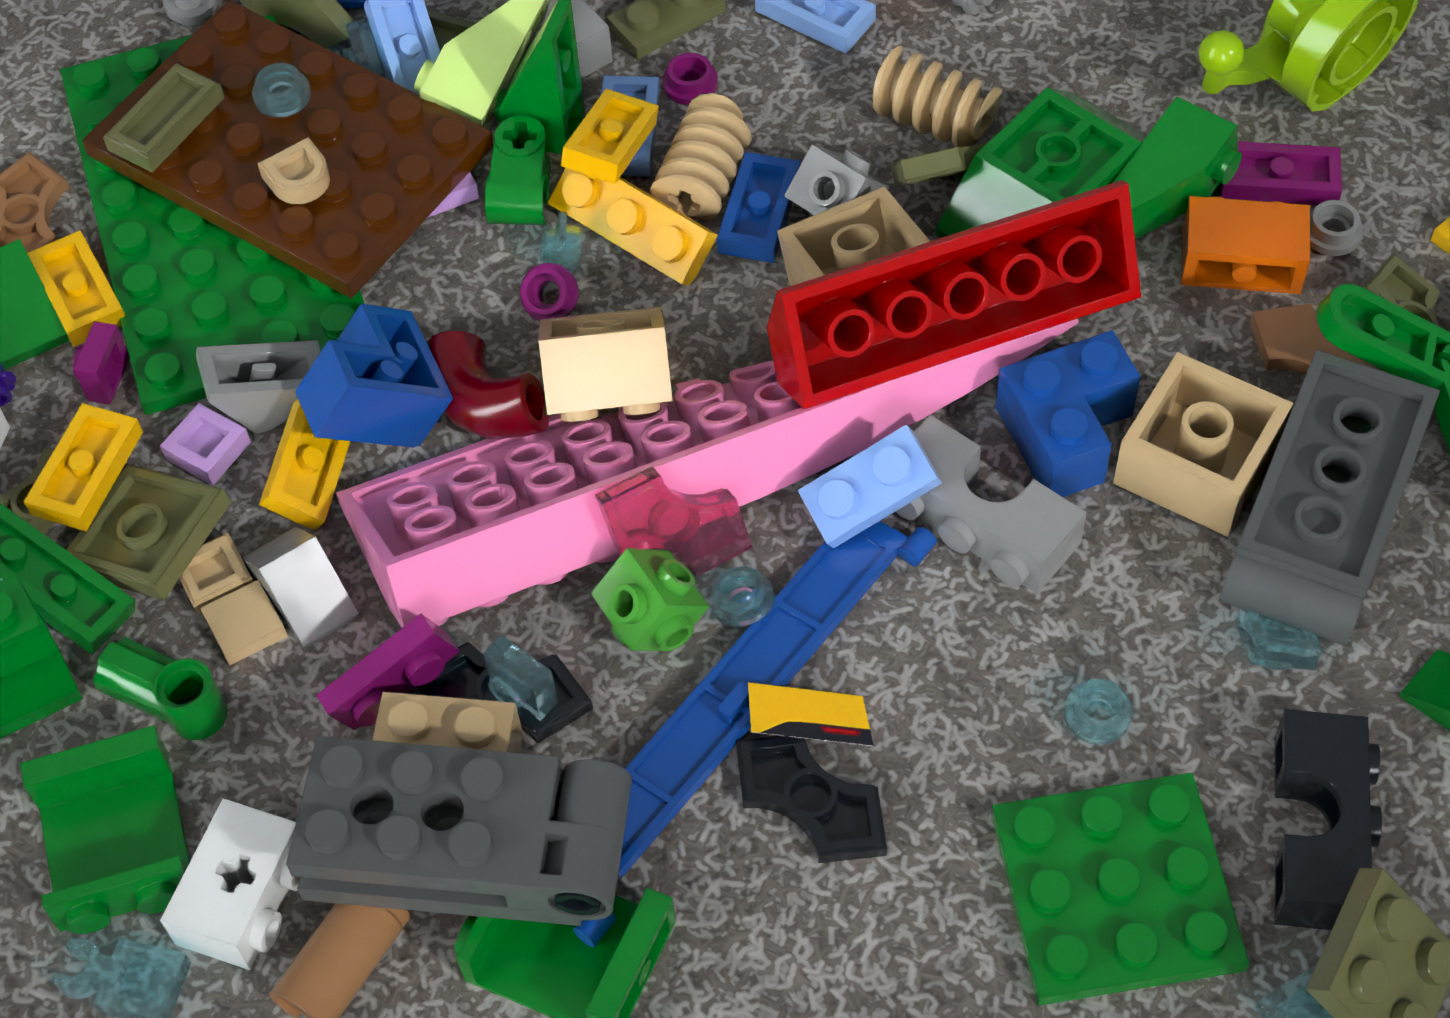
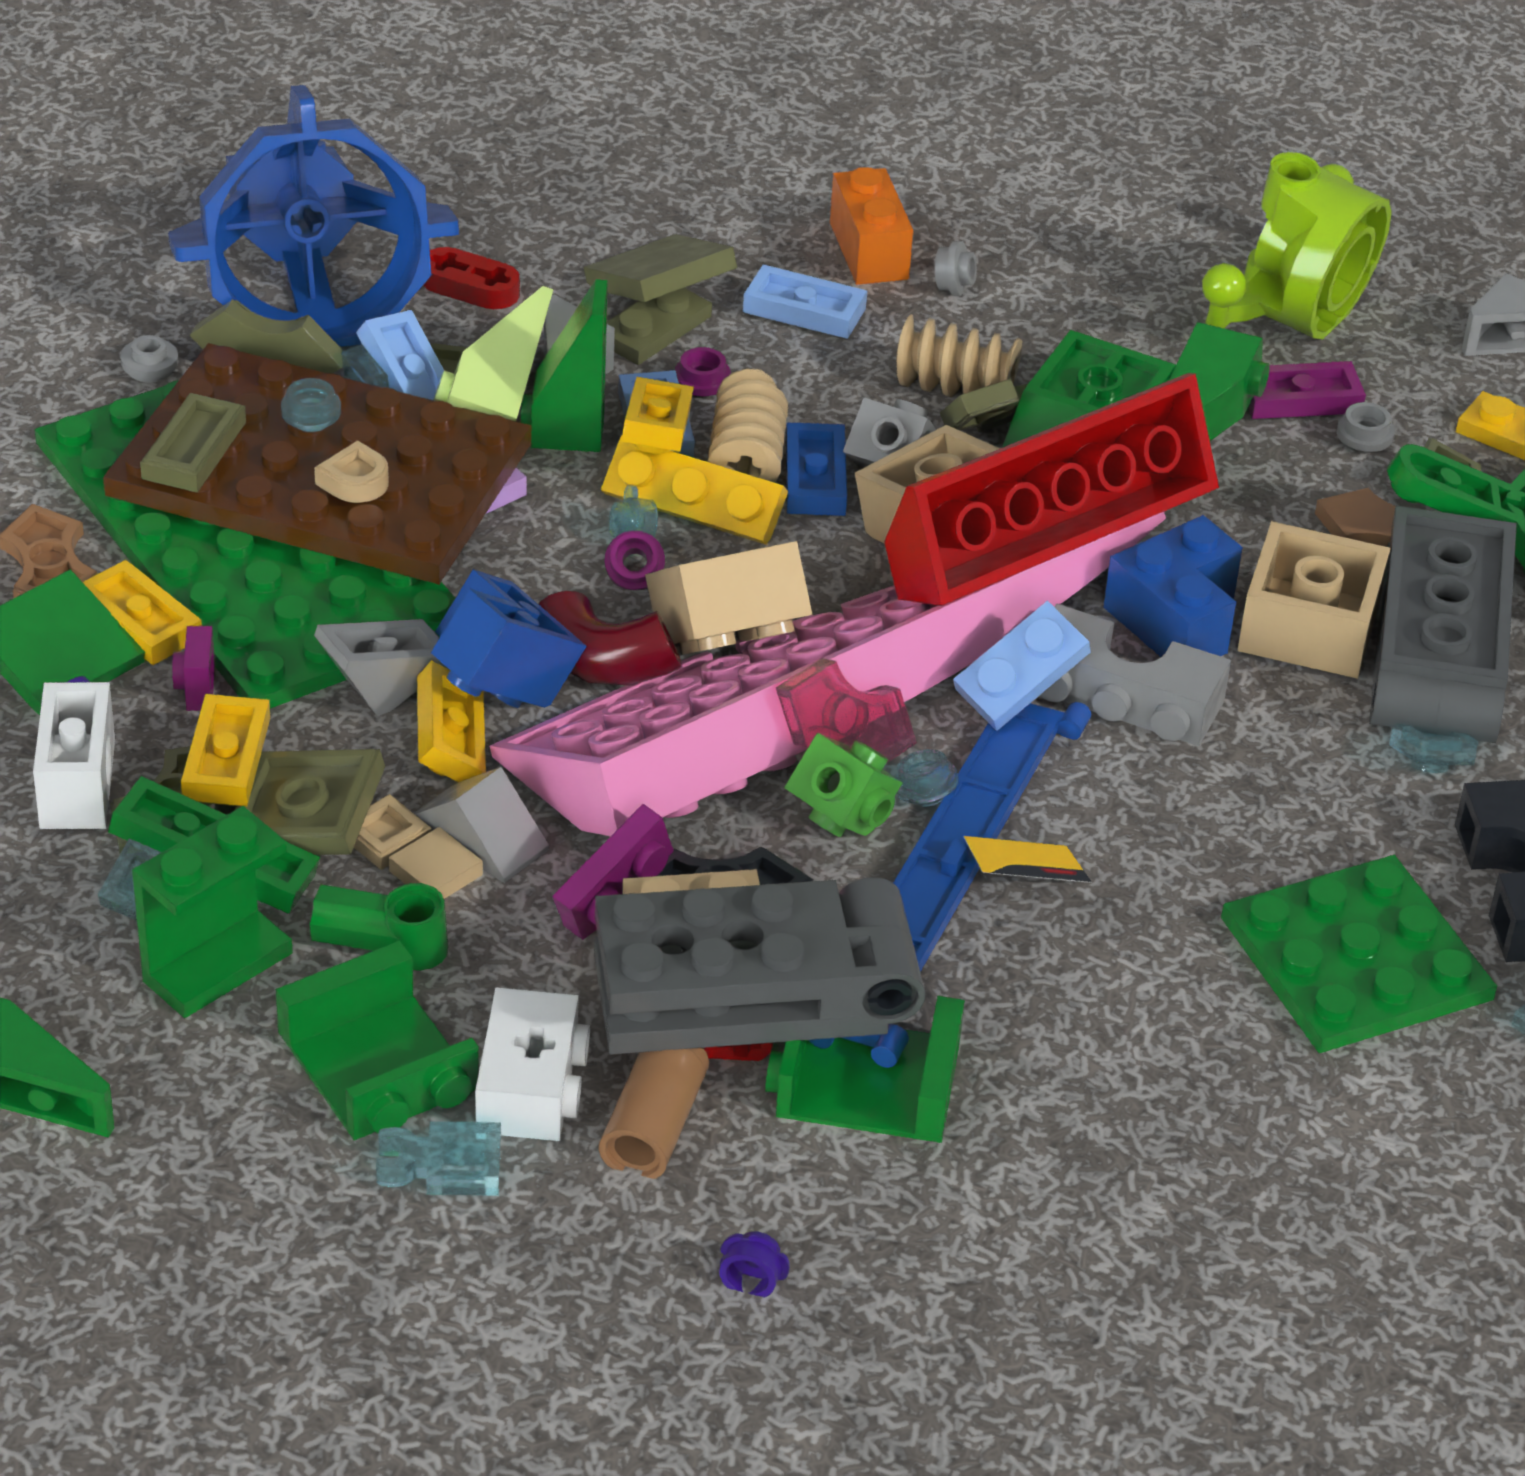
camera: 20 degrees left, 15 degrees down
lavender plate [160,403,251,486] -> none
clear light blue plate [483,635,558,721] -> none
green piece [485,115,551,225] -> none
black tile [736,736,887,863] -> none
clear light blue plate [1064,679,1132,745] -> none
orange brick [1181,196,1310,294] -> none

